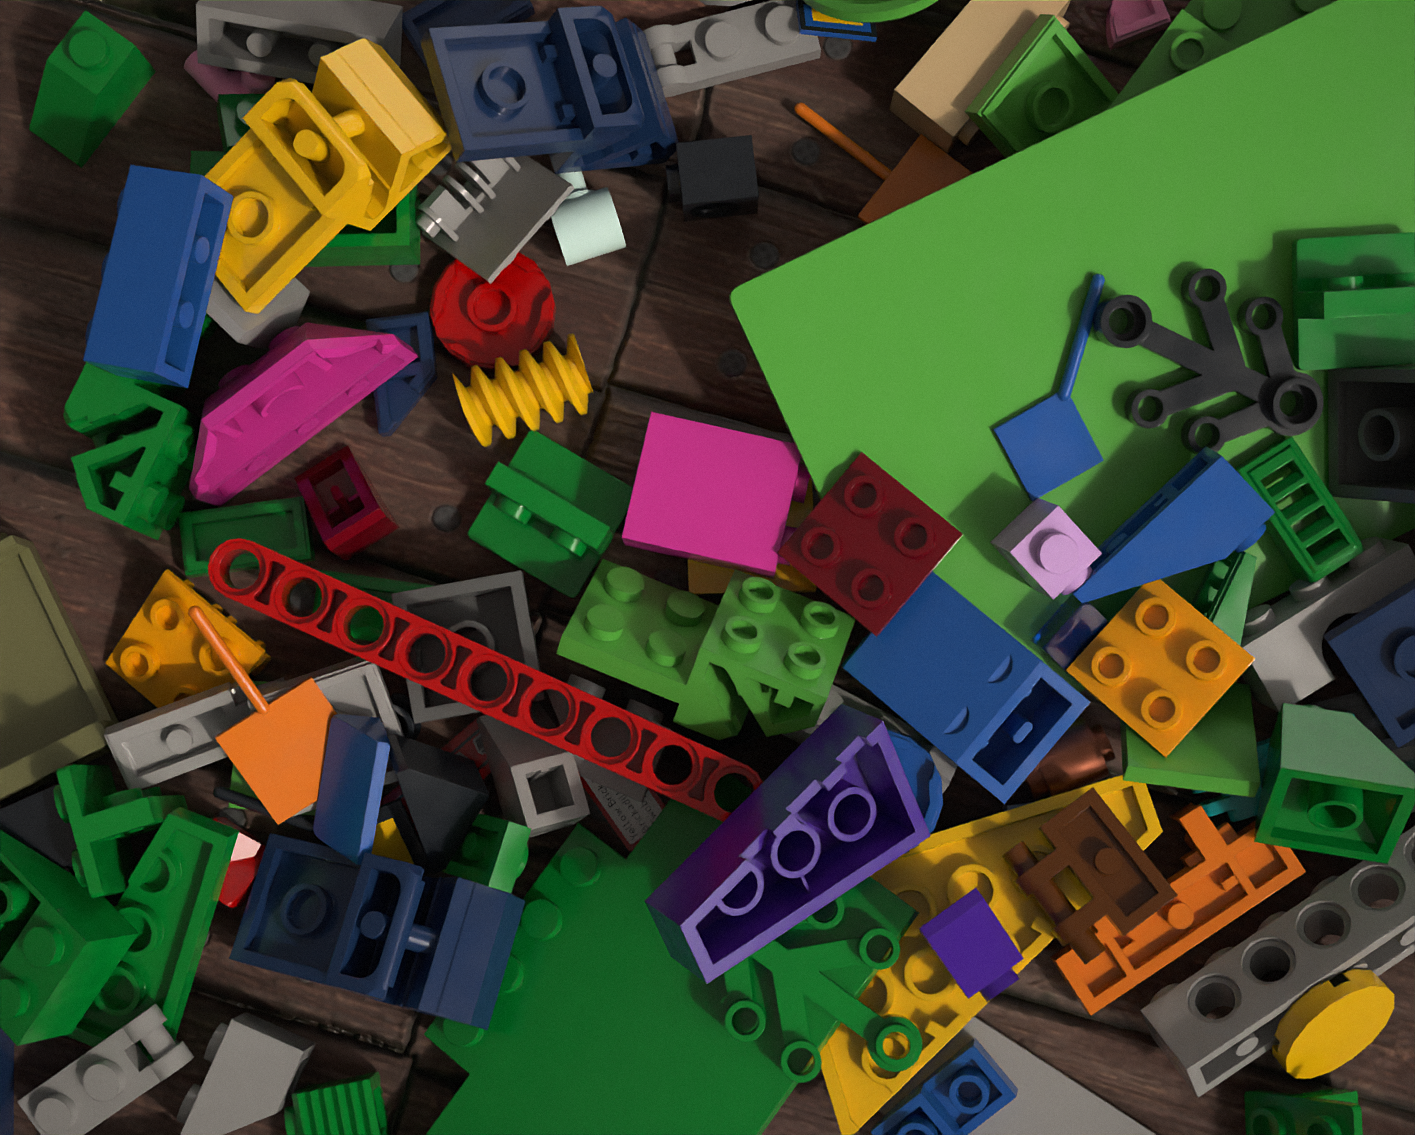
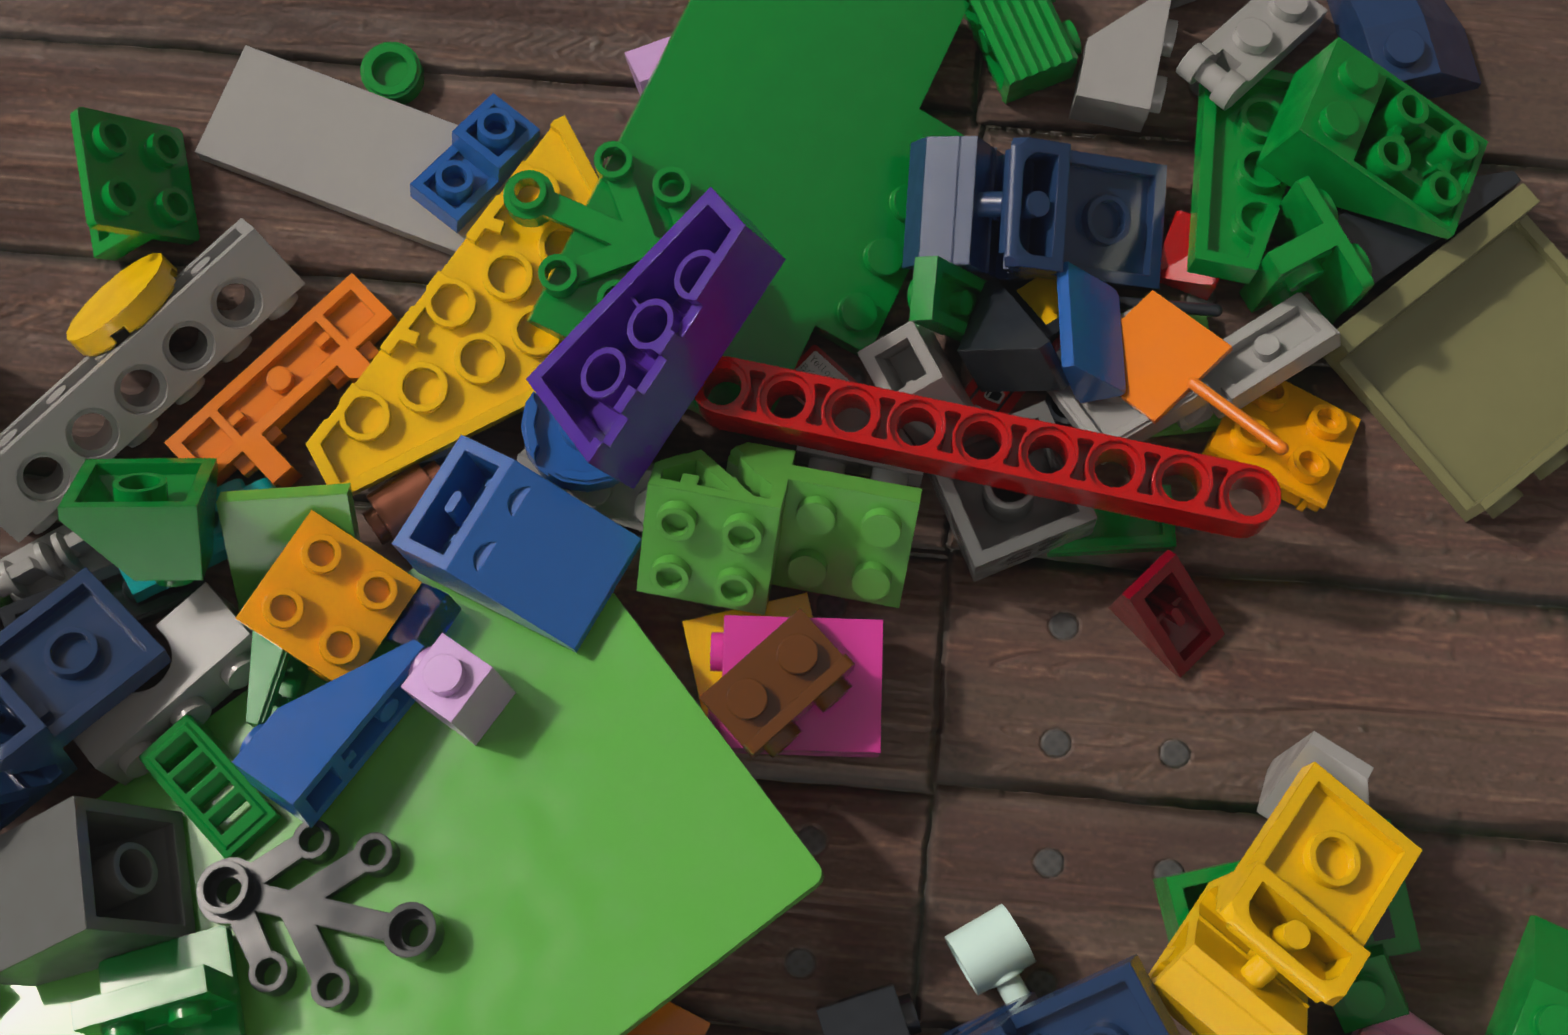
camera: 170 degrees right, 5 degrees down
green piece [63,313,219,540] -> none
blue brick [83,165,234,388] -> none
green tile [178,496,315,578] -> none
dark pink wedge [189,322,418,507] -> none
dark blue tile [366,312,438,437] -> none
light grey hinge [415,156,574,284] -> none
red tile [430,252,556,372] -> none
yellow piece [453,333,594,447] -> none
green bracket [468,430,633,599] -> none
dark red hinge [777,452,963,637] -> none
dark purple slope [919,888,1024,1002] -> none
blue piece [993,274,1105,501] -> none
reddish brown plate [1002,787,1178,965] -> none
none -> reddish brown bracket [700,608,855,760]

